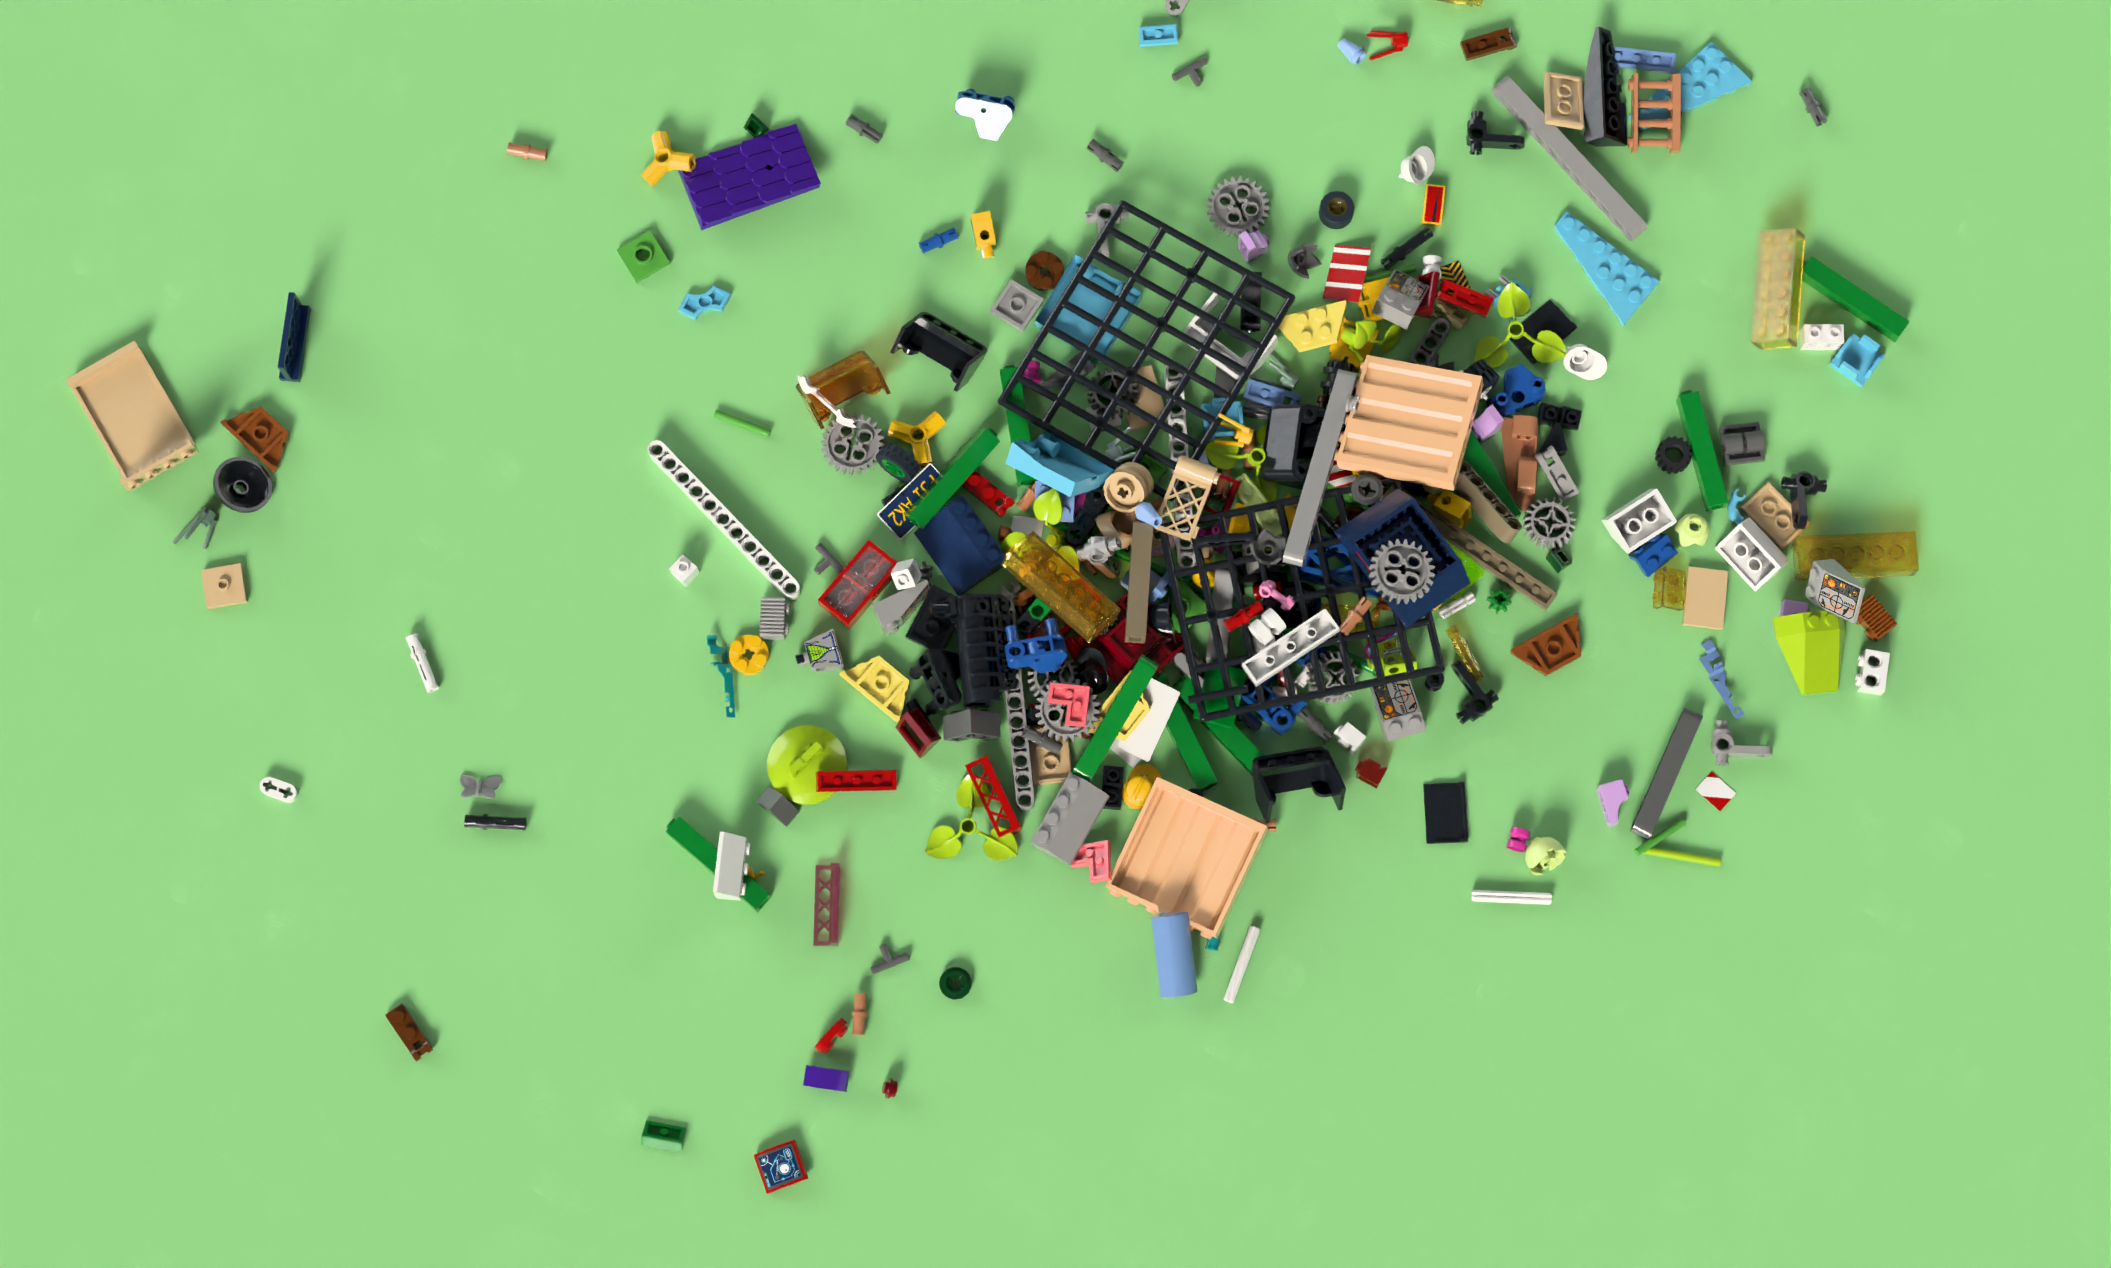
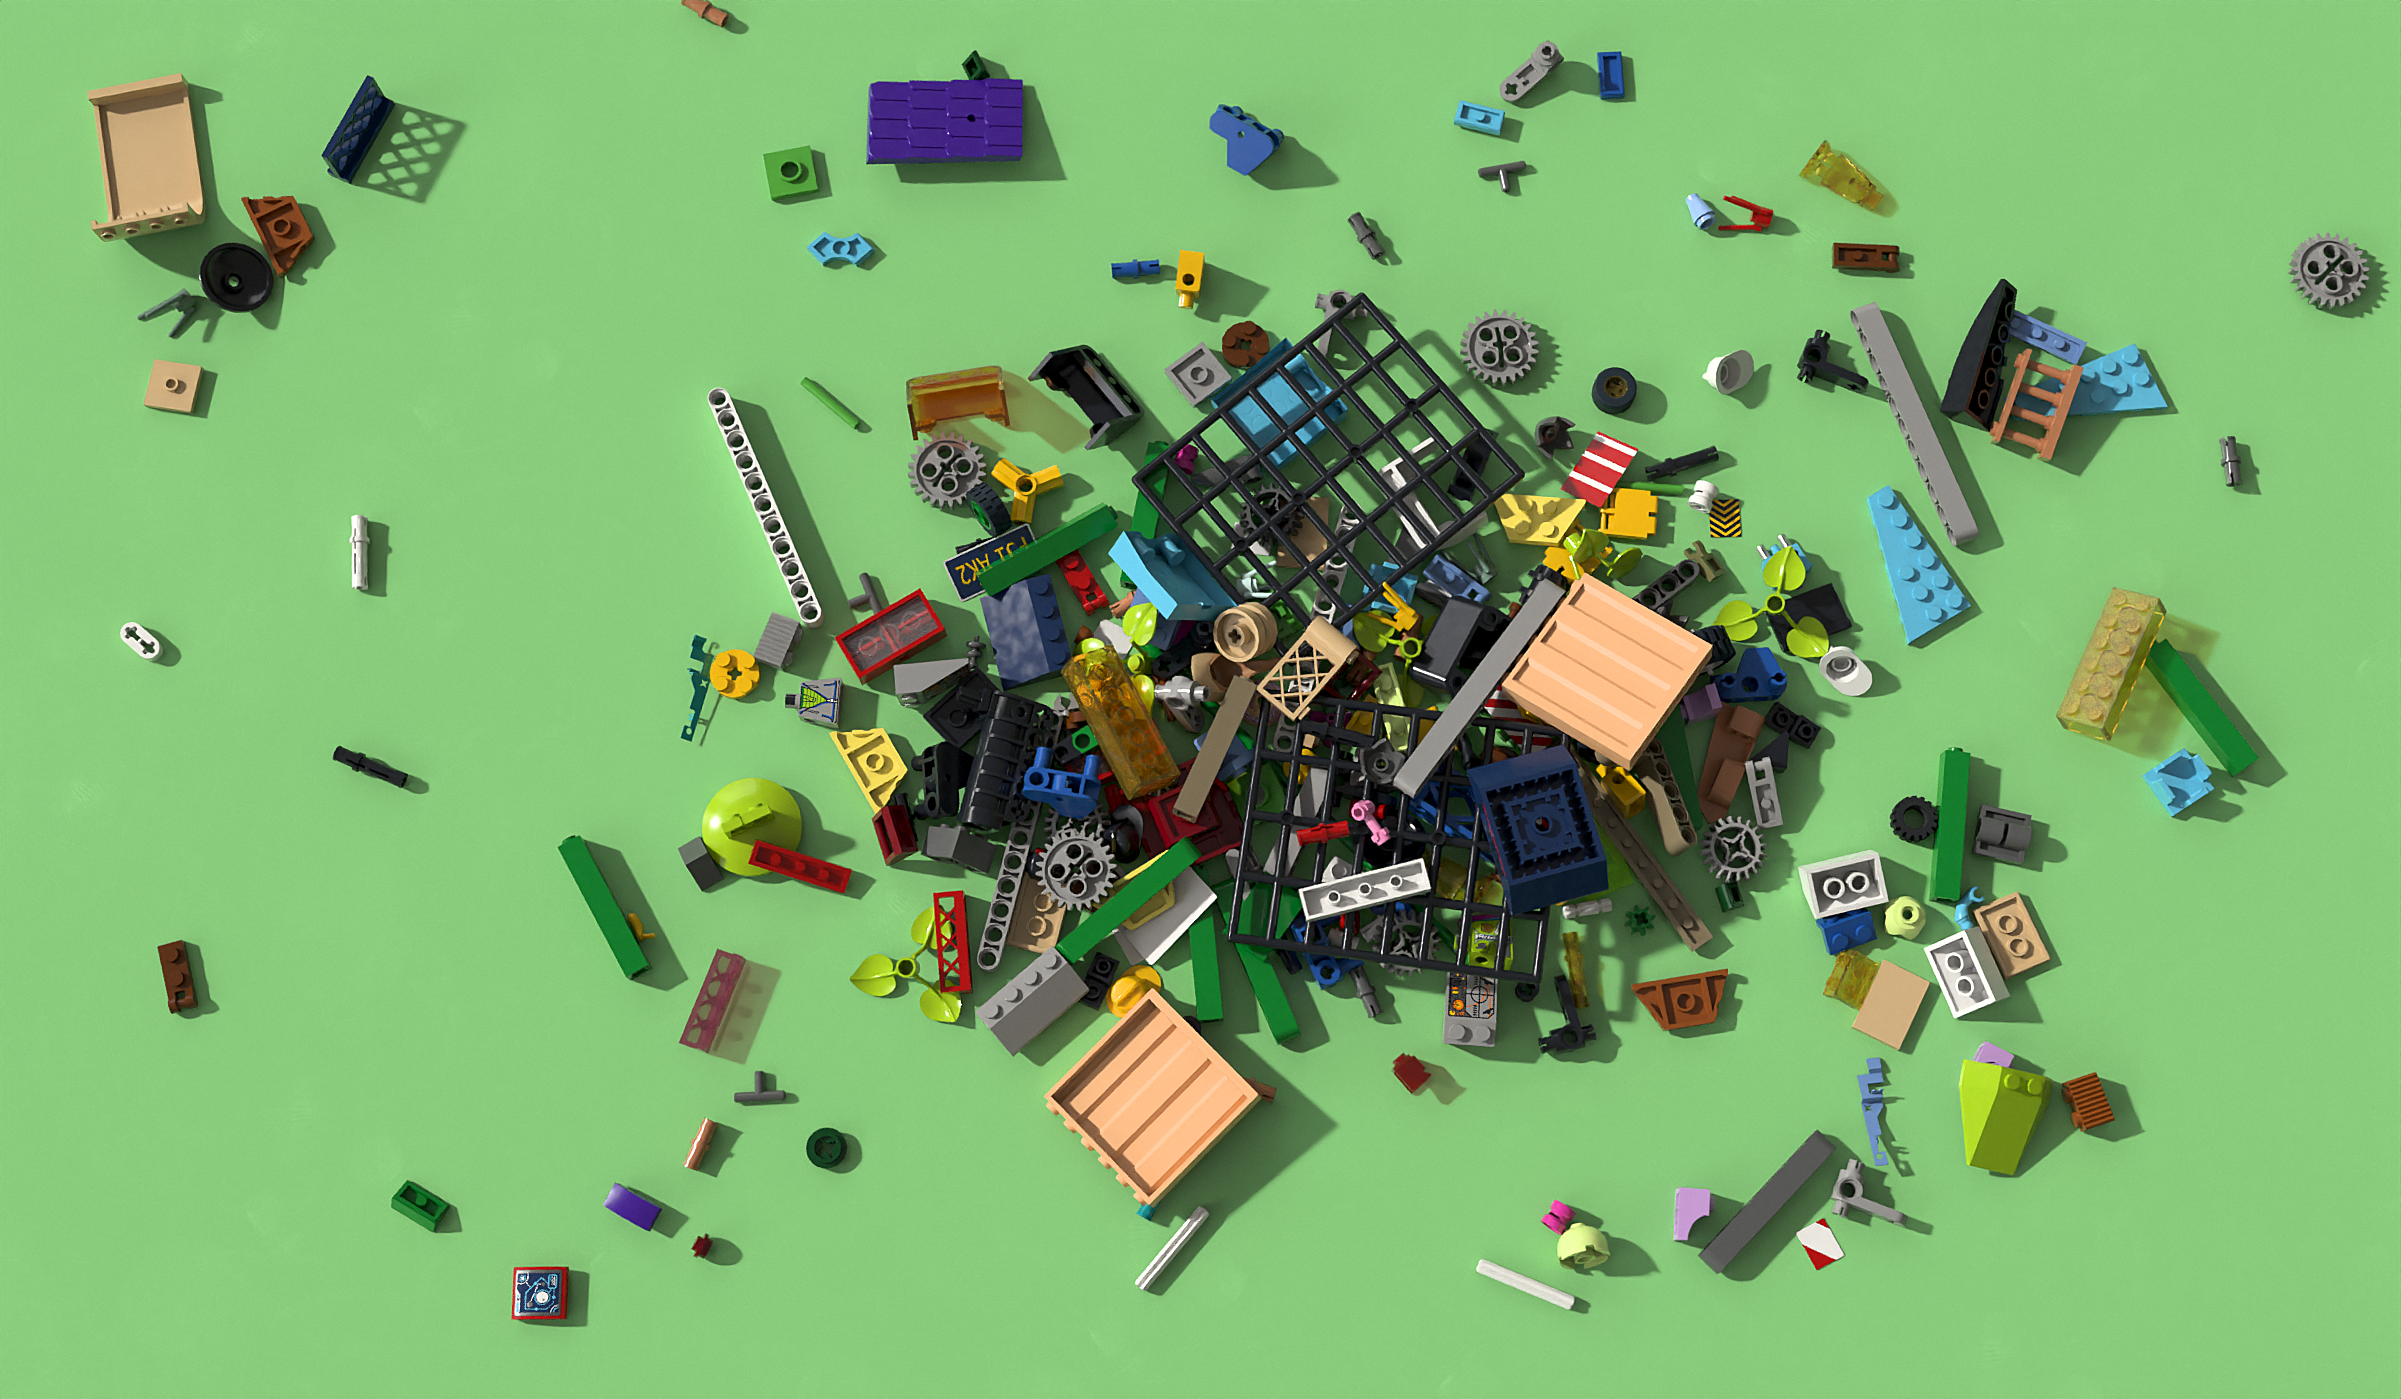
camera: 20 degrees right, 0 degrees up
light grey piece [460,775,501,799] -> none
yellow piece [640,131,696,187] -> none
white brick [669,555,699,587] -> none
white slope [713,832,751,901] -> none
white piece [798,375,857,428] -> none
red plate [814,1018,848,1054] -> none
dark grey axle [846,114,883,143] -> none
white brick [890,558,922,590] -> none
dark grey pin [1022,725,1063,755] -> none
coral plate [1048,682,1090,727] -> none
coral plate [1071,840,1112,883] -> none
light blue cone [1135,502,1162,528] -> none
black piece [1150,596,1177,644] -> none
medium blue brick [1152,912,1197,998] -> none
black bar [1188,685,1249,704] -> none
lavender arch [1238,230,1269,263] -> none
white wheel [1248,608,1286,646] -> none
black windscreen [1252,746,1346,823] -> none
white brick [1334,722,1366,755] -> none
nougat pin [1338,596,1373,636] -> none
light grey bush [1345,394,1359,413] -> none
dark grey gear [1351,474,1383,506] -> none
light grey gear [1369,539,1435,604] -> none
light grey slope [1372,269,1430,330] -> none
dark red tile [1414,271,1440,319] -> none
red slope [1421,184,1445,225] -> none
black piece [1423,782,1468,844] -> none
red plate [1435,280,1494,318] -> none
tan tile [1544,72,1584,130] -> none
bright green bar [1634,818,1686,856] -> none
lime bar [1643,847,1721,867] -> none
black piece [1781,471,1827,529] -> none
clear yellow brick [1792,531,1919,581] -> none
white brick [1800,324,1844,350] -> none
light grey slope [1805,559,1865,623] -> none
white brick [1855,649,1890,696] -> none

